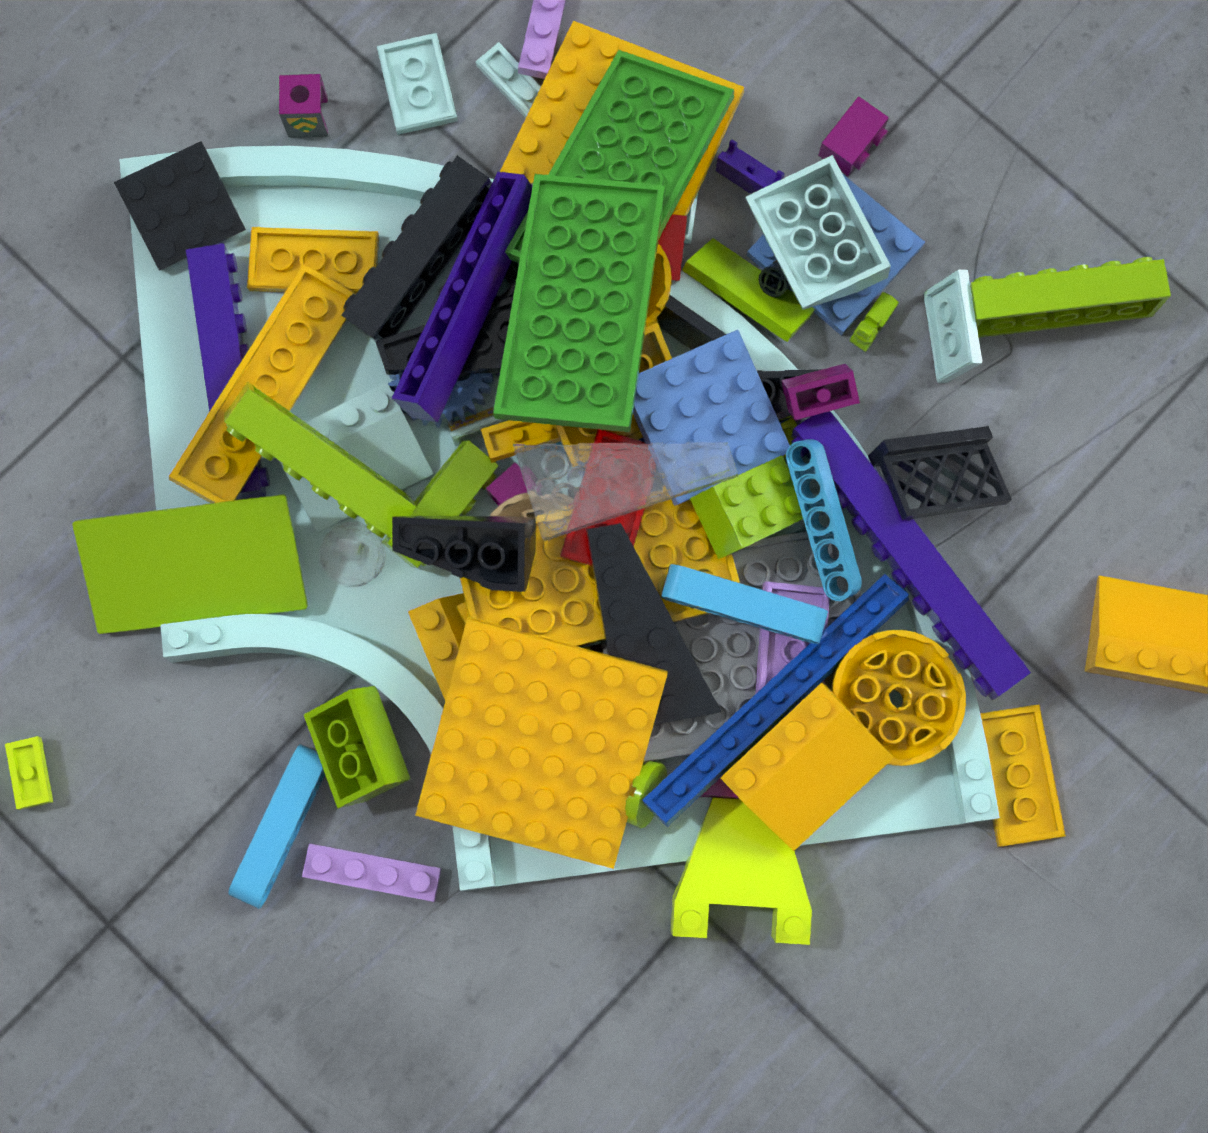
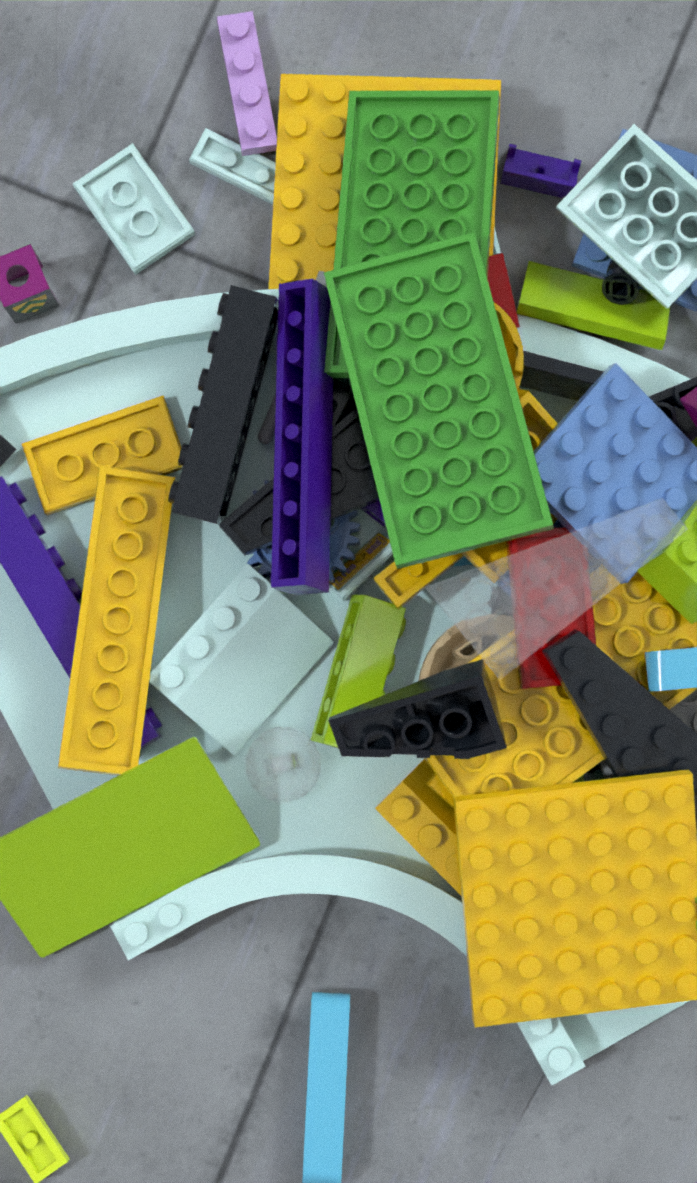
camera: 20 degrees left, 5 degrees up
lime brick [224,382,417,538] -> none
lavender plate [302,844,442,902] -> none
lime brick [304,686,411,808] -> none
magenta brick [486,462,538,506] -> none
magenta brick [818,96,889,177] -> none

